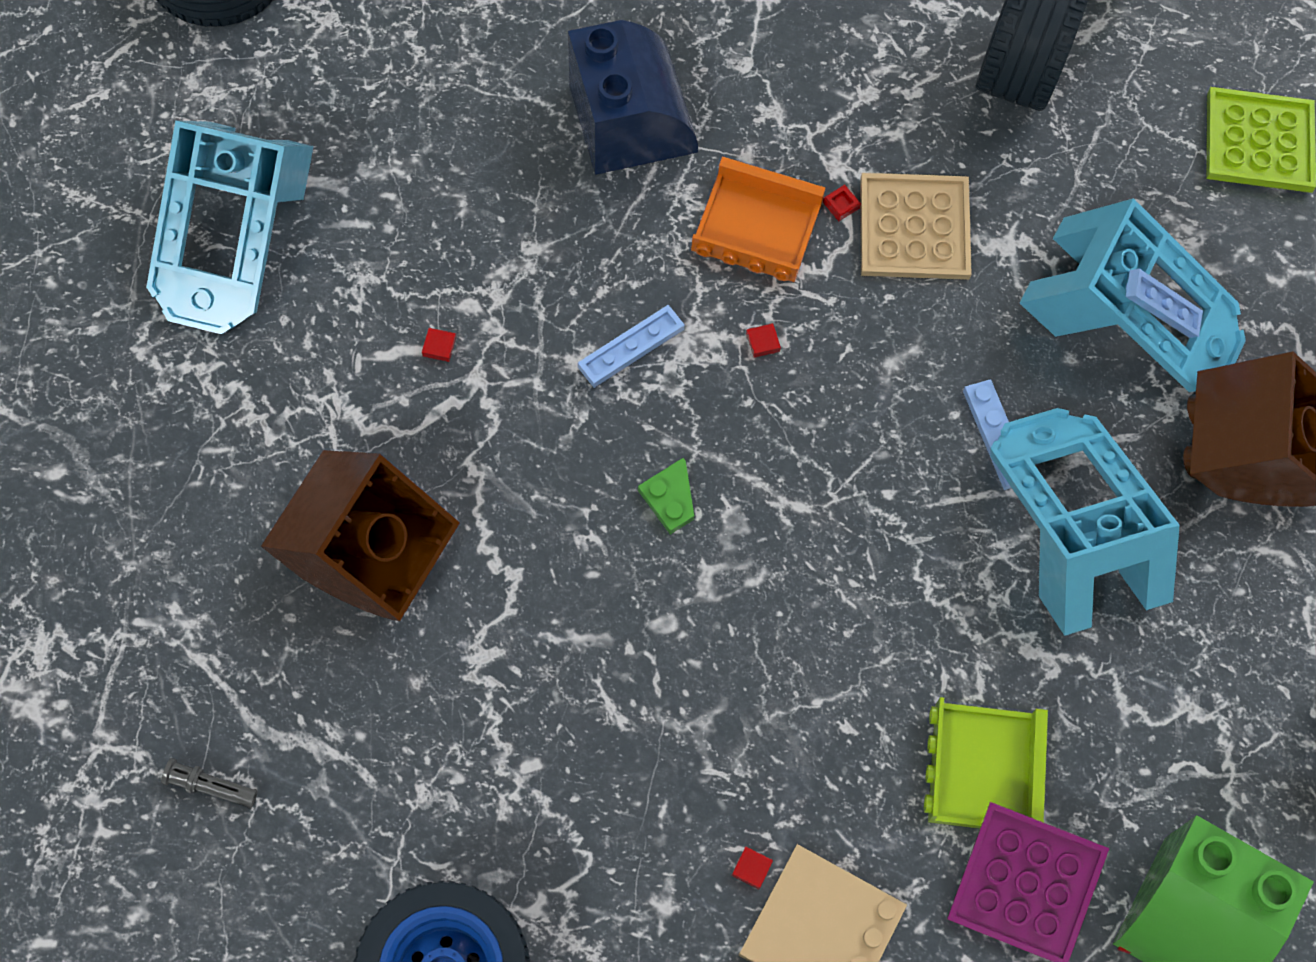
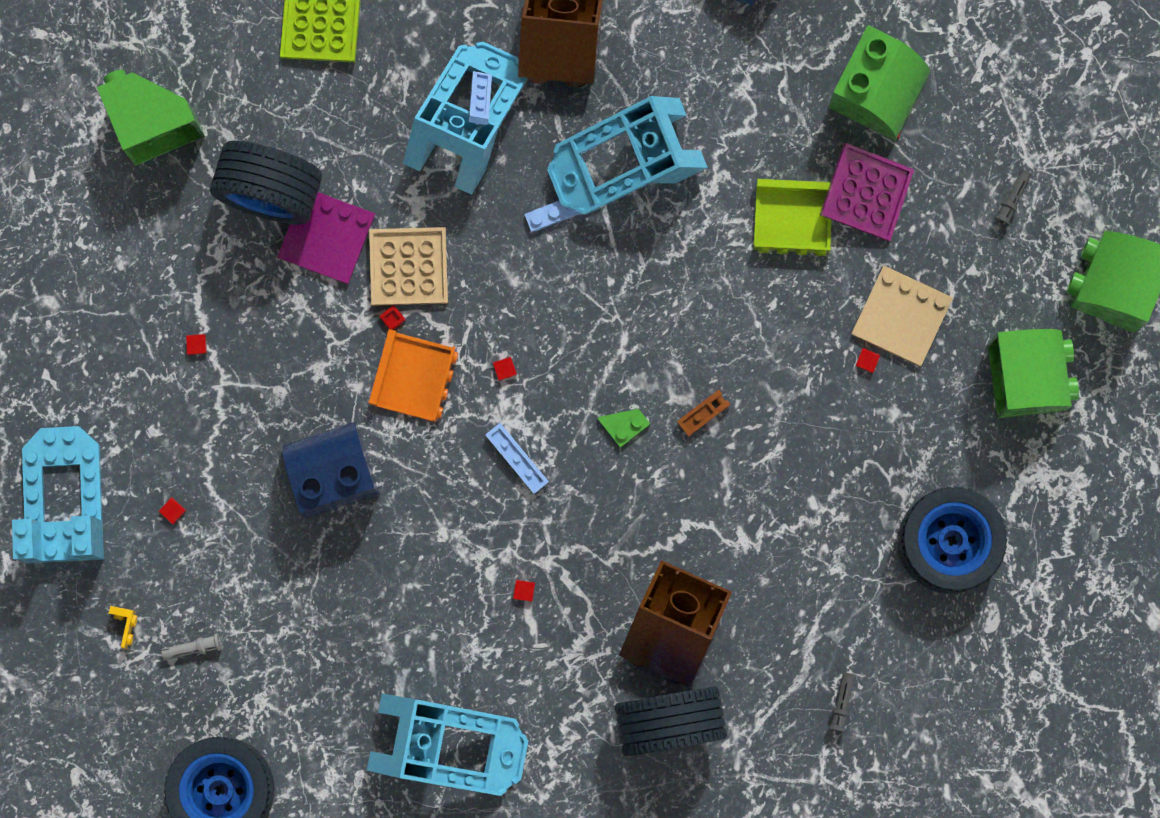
camera: 85 degrees left, 15 degrees up
none -> magenta plate [277,192,376,285]
none -> black wheel [615,686,727,756]
none -> dark orange plate [677,390,731,437]

